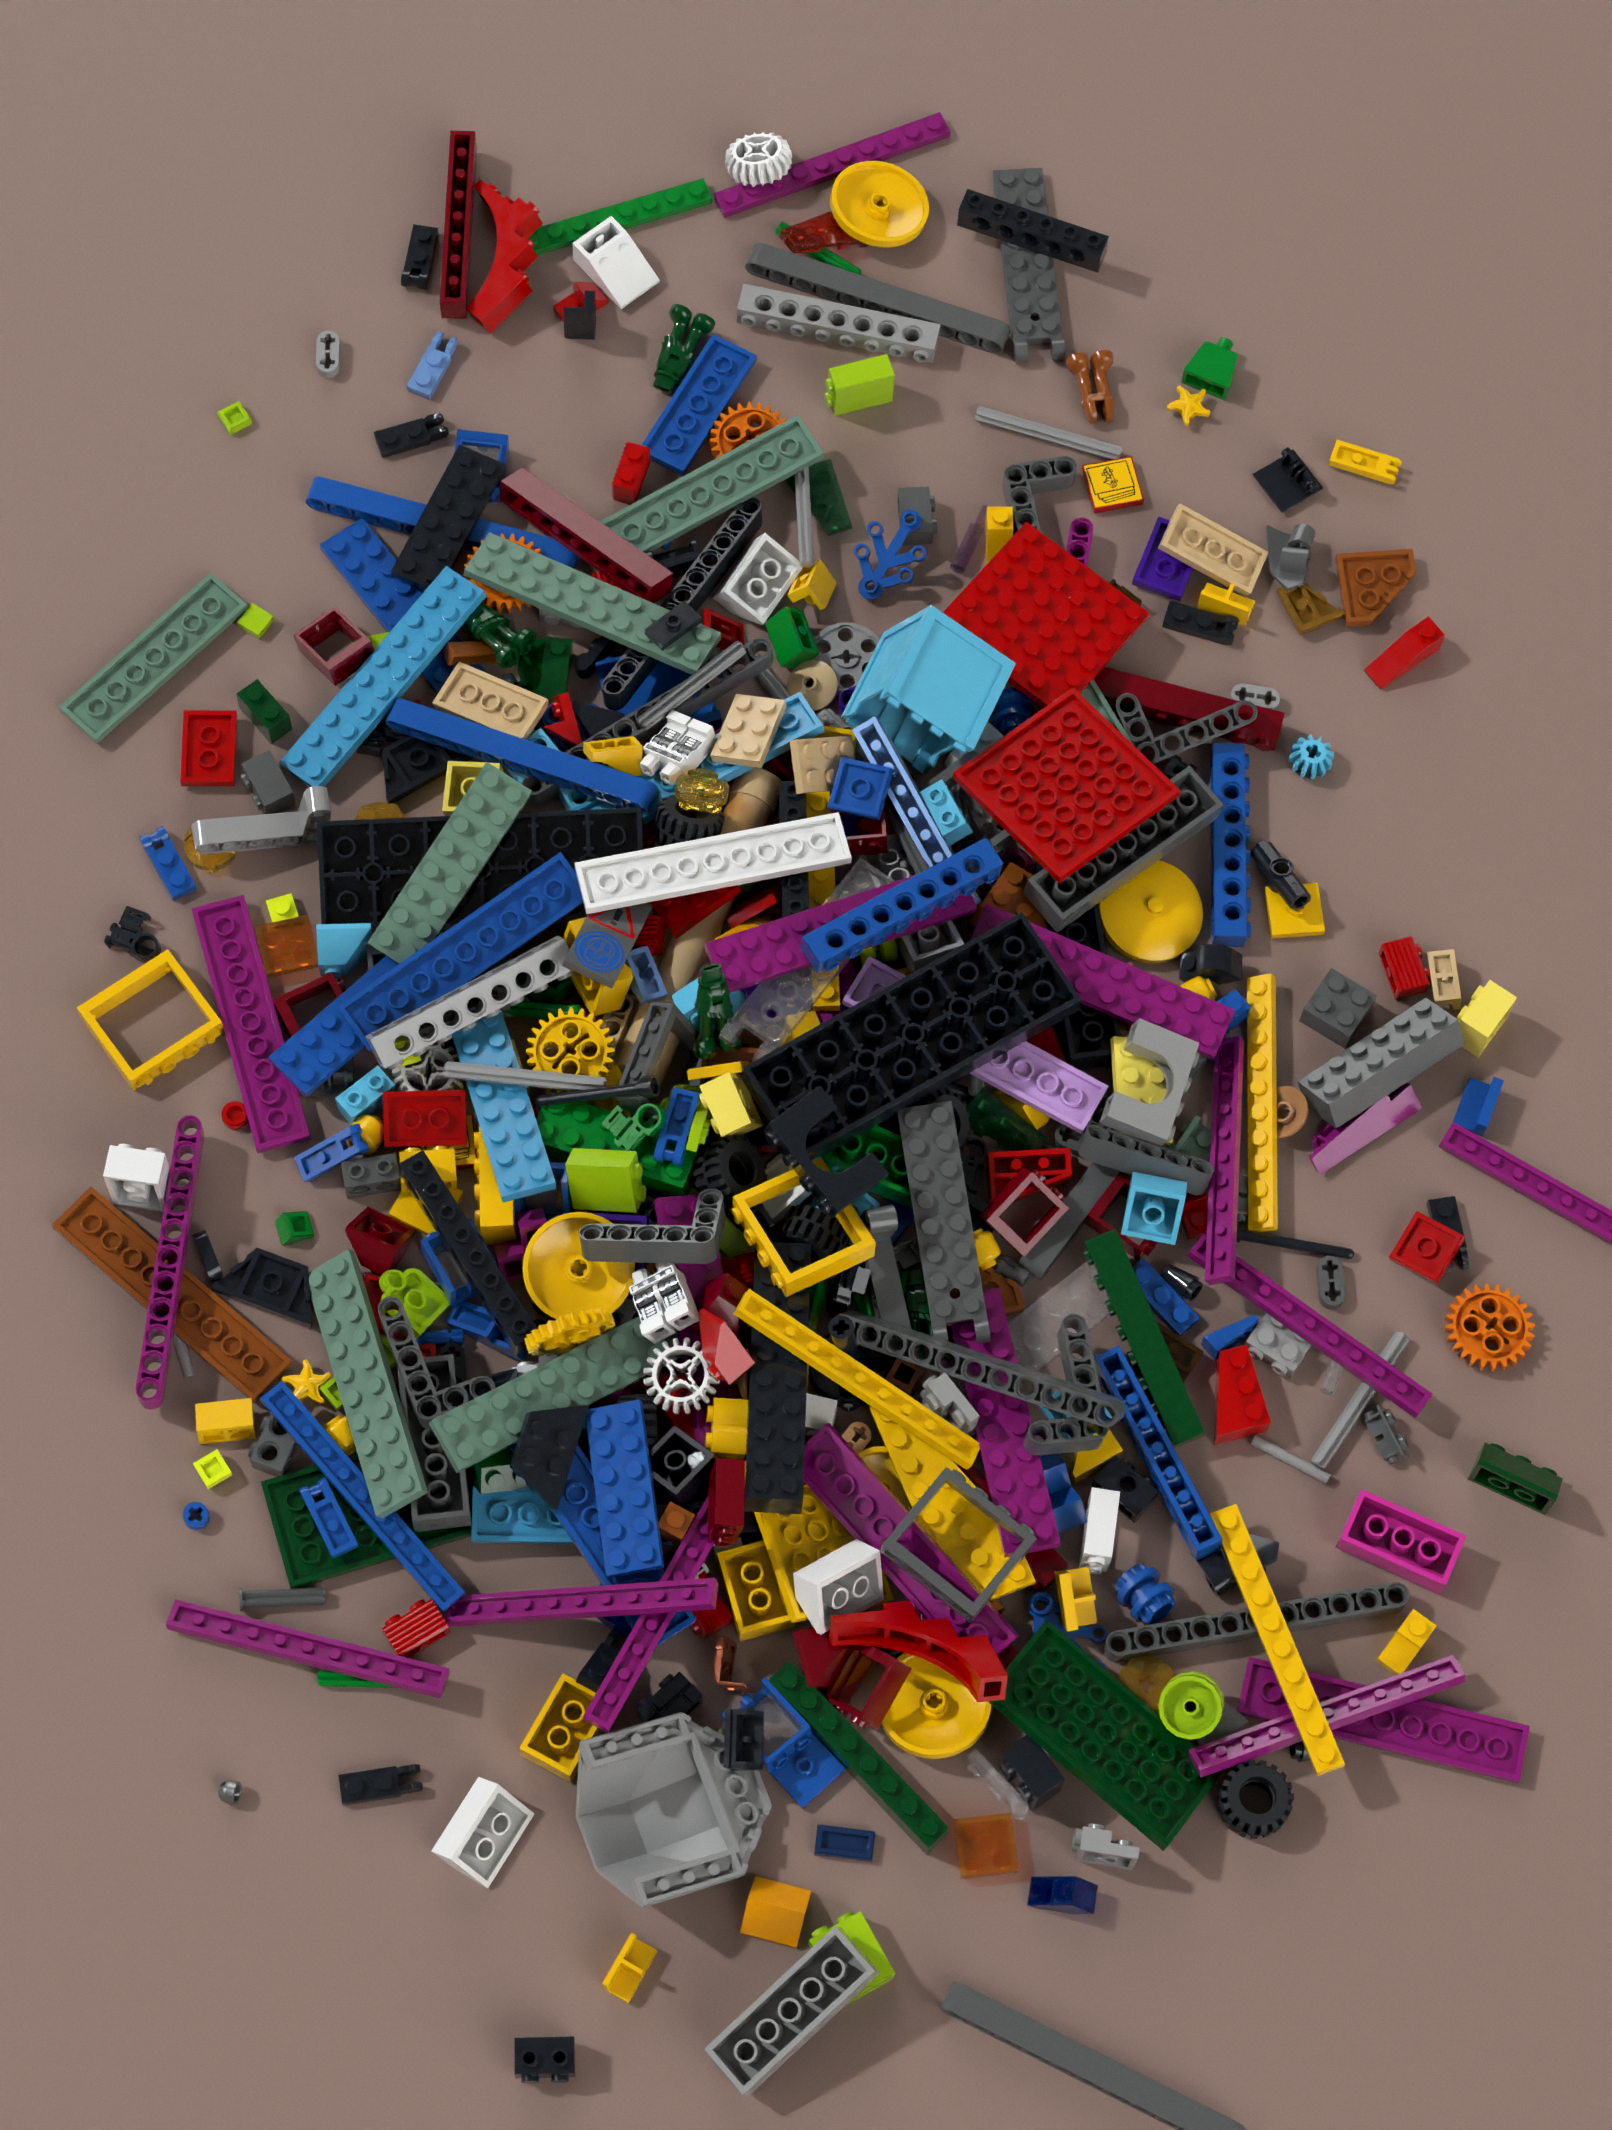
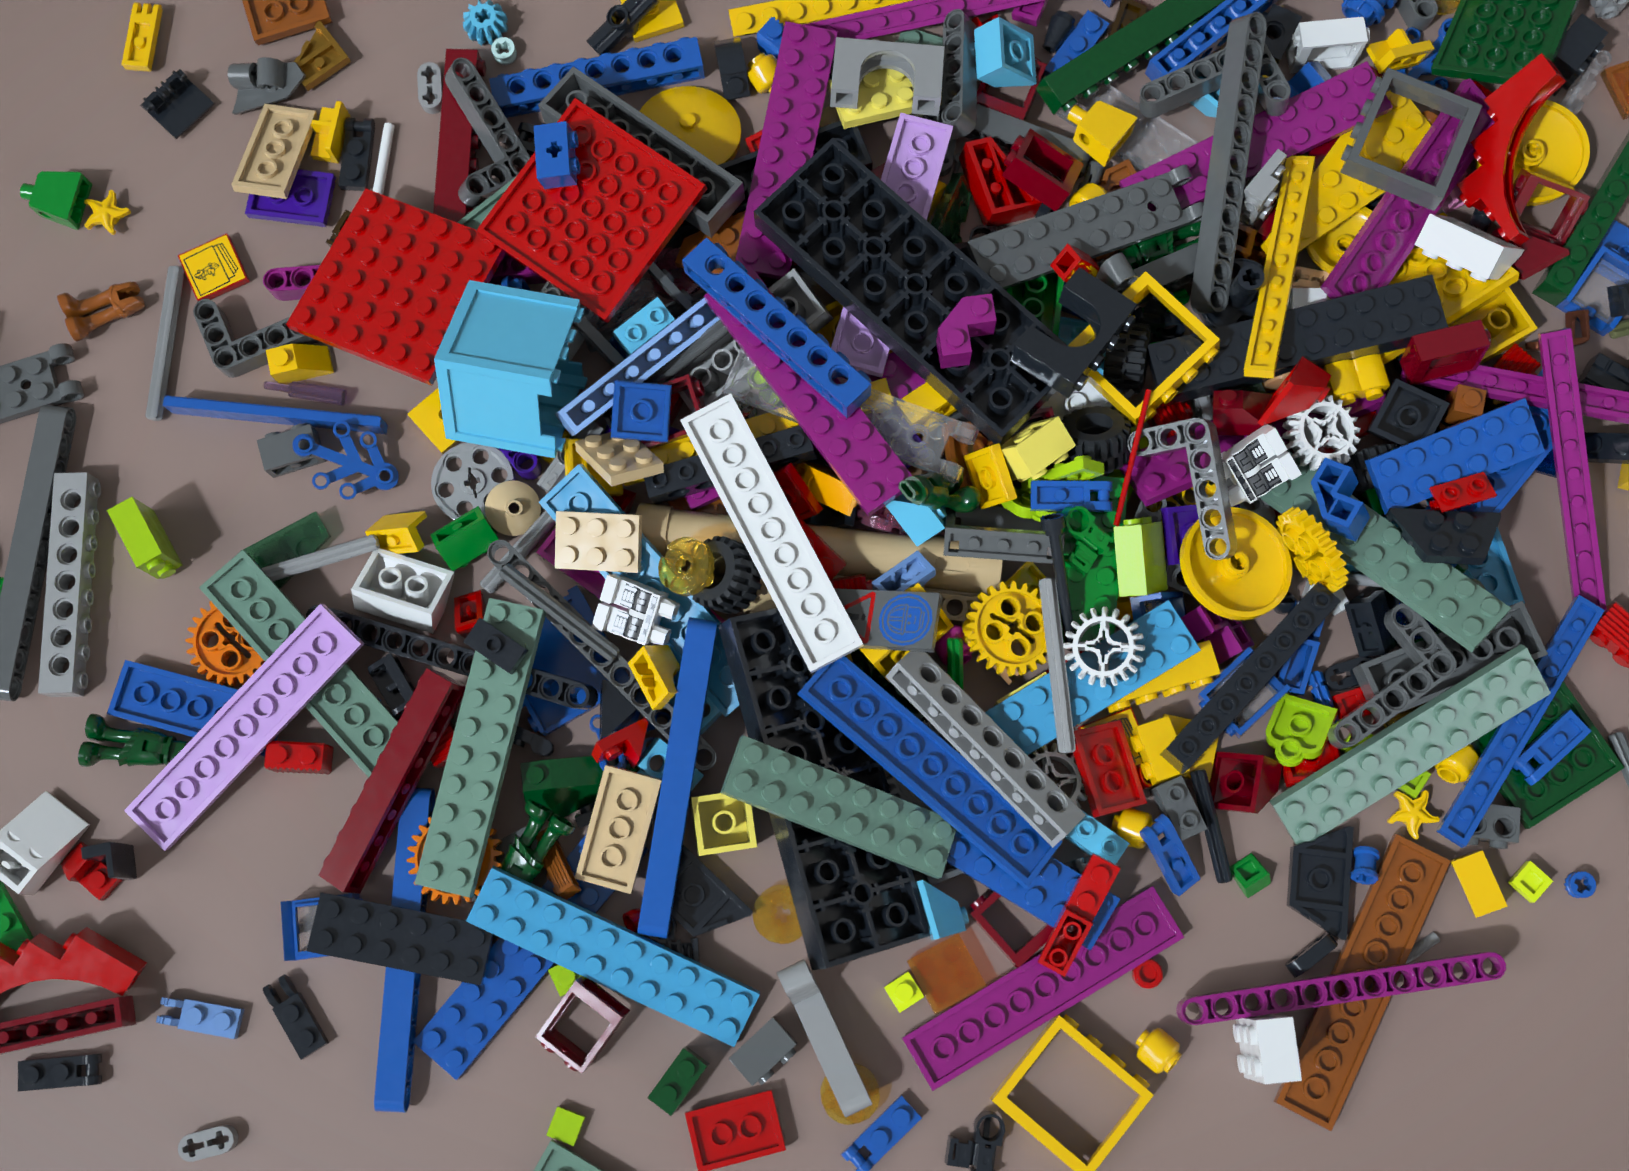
camera: 95 degrees left, 10 degrees up
none -> lavender plate [124,604,364,851]
none -> blue tile [163,396,388,435]
none -> white bar [373,123,395,195]
none -> light aqua bush [491,37,517,65]
none -> blue brick [534,121,580,189]
none -> magenta brick [936,293,997,369]
none -> red slope [1038,852,1121,977]
none -> red brick [1050,243,1100,283]
none -> white gear [1063,607,1145,687]
none -> yellow torso [1067,101,1138,167]
none -> red piece [1113,389,1152,526]
none -> yellow head [1136,1028,1182,1073]
none -> black axle [1190,769,1233,884]
none -> blue brick [1311,457,1370,542]
none -> blue bush [1351,846,1380,885]
none -> red hinge [1429,472,1497,513]

